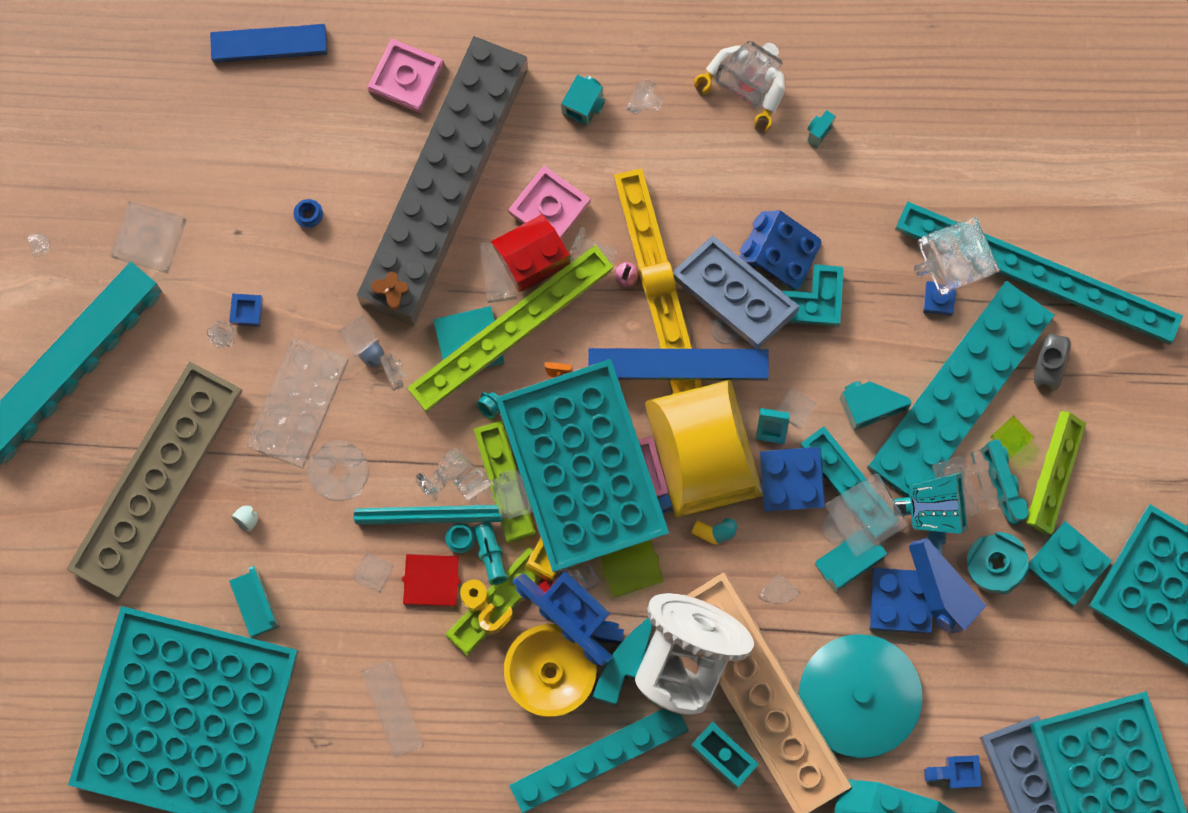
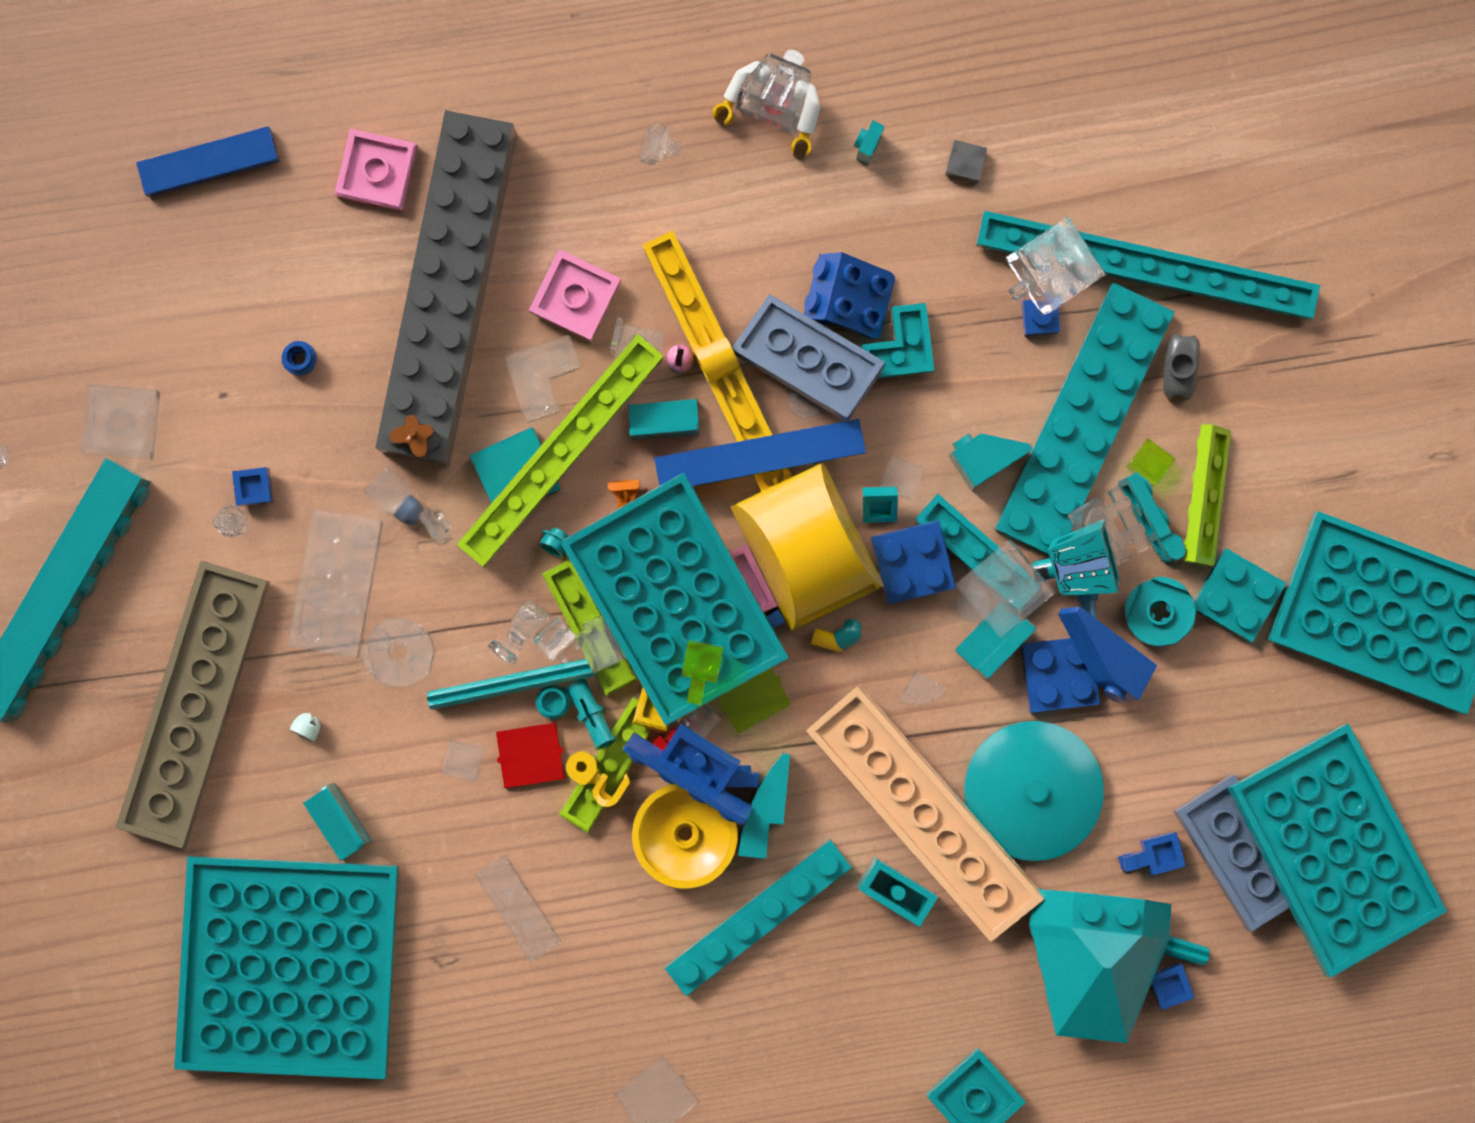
camera: 15 degrees left, 10 degrees up
red slope [491,214,571,292] -> none
teal brick [561,74,606,126] -> none
white piece [635,593,754,715] -> none
none -> teal panel [628,399,700,440]
none -> clear neon green plate [681,639,724,705]
none -> flat silver tile [945,140,987,183]

